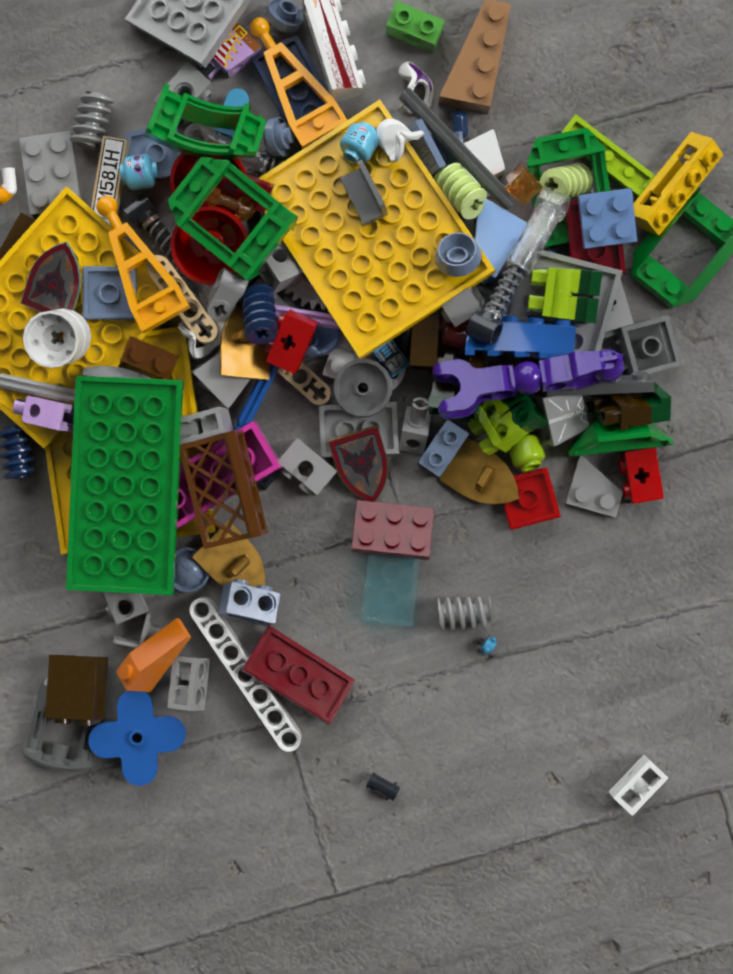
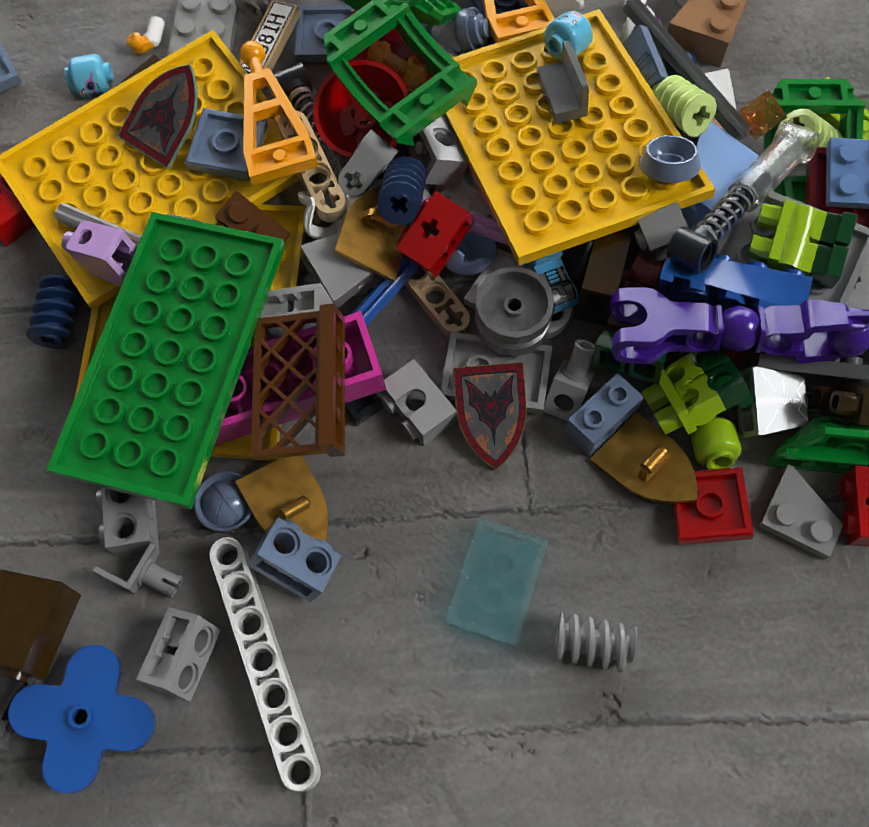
camera: 15 degrees right, 20 degrees down
white wheel [23,308,91,368] -> none
orange slope [116,618,191,692] -> none
medium azure head [119,154,160,190] -> none
dark red tile [241,625,355,725] -> none
plate [351,500,434,560] -> none
white piece [376,119,424,163] -> none
dark azure piece [480,637,497,655] -> none

